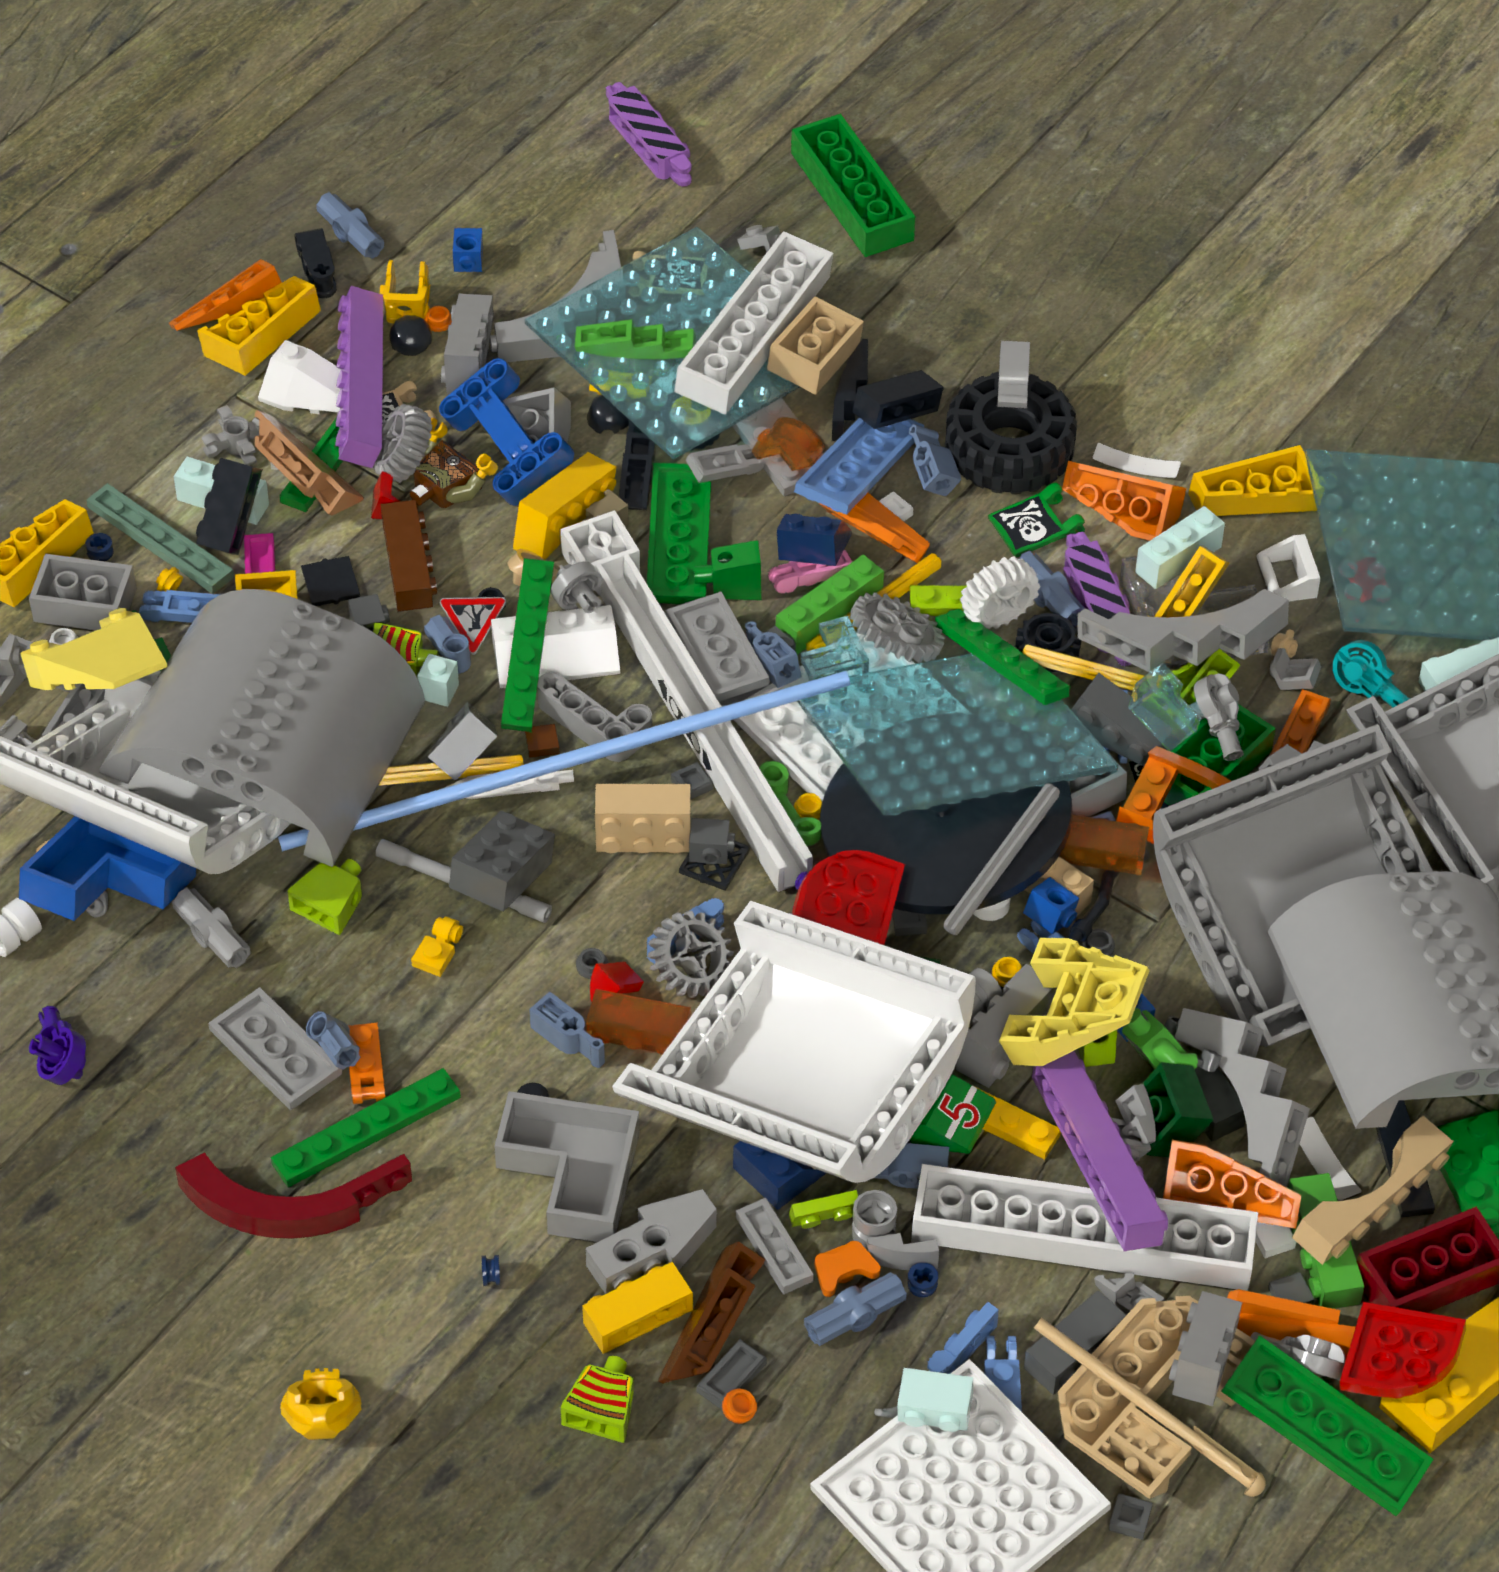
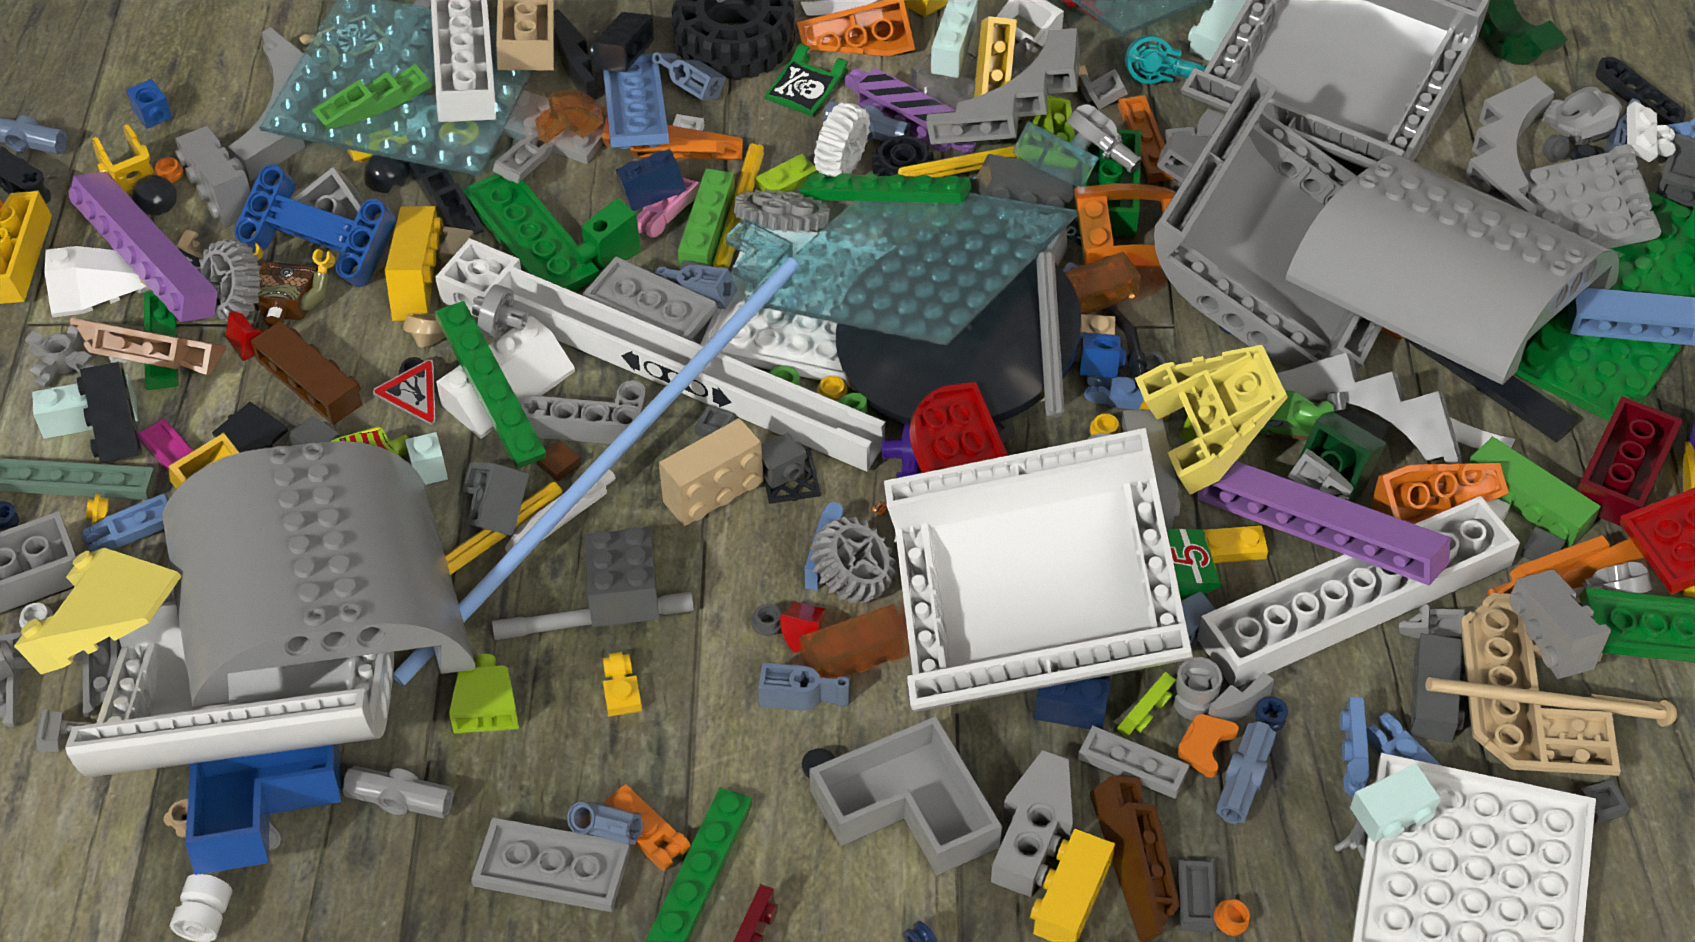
camera: 35 degrees left, 0 degrees up
sand blue piece [424,614,471,674] -> none
tan arch [1292,1116,1453,1265] -> none

